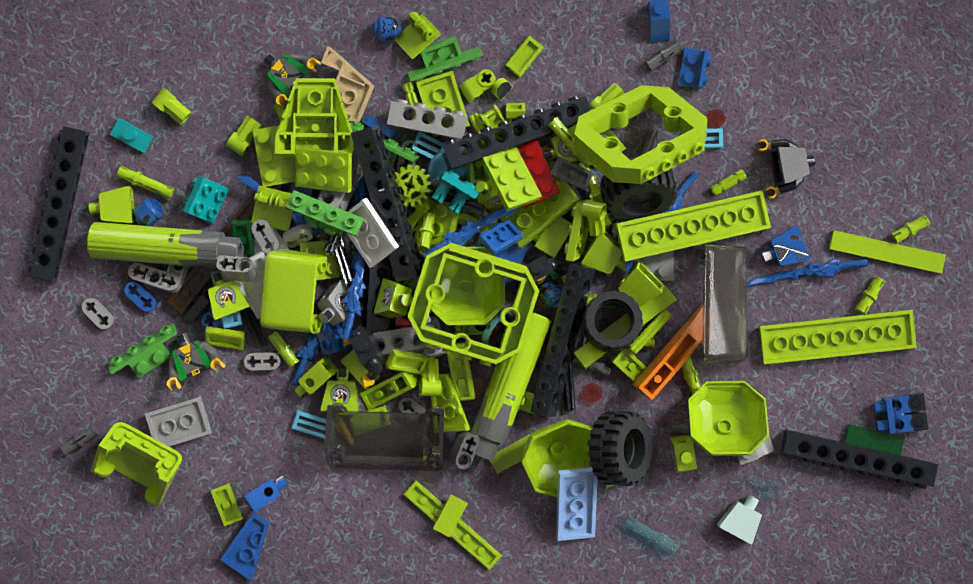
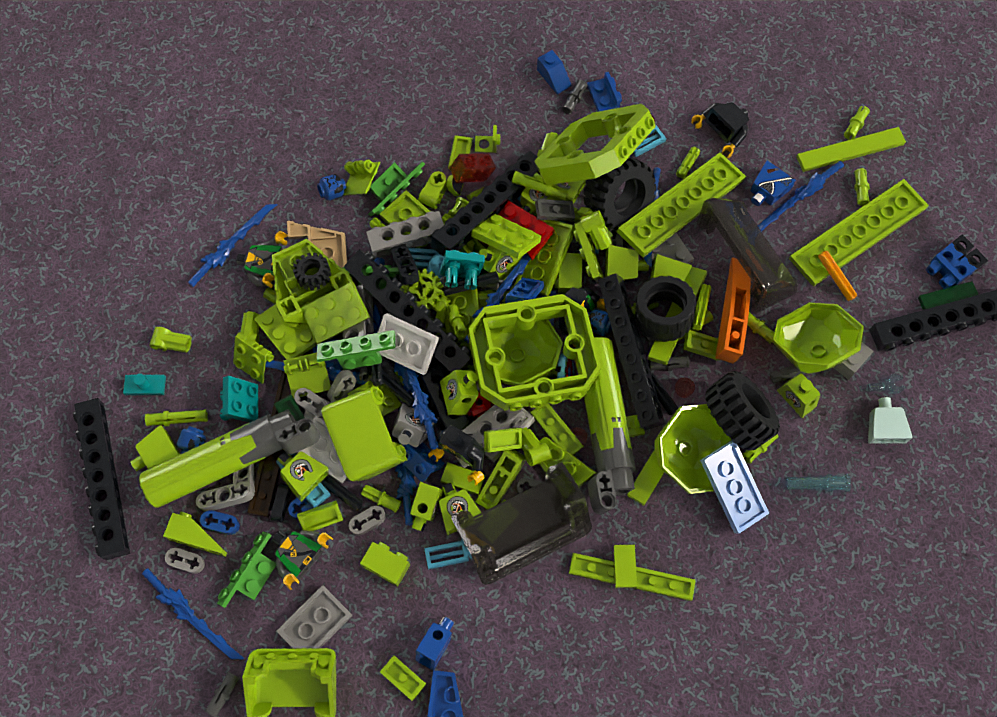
camera: 30 degrees left, 20 degrees down
none -> blue sword [142,568,245,659]
none -> lime slope [163,512,227,557]
none -> blue sword [188,204,278,287]
none -> lime hinge [233,335,274,384]
none -> black tyre [293,253,331,291]
none -> lime brick [360,542,410,587]
none -> black beam [392,245,420,285]
none -> clear red brick [449,153,496,183]
none -> lime bracket [475,125,501,153]
none -> light orange axle [818,250,857,301]

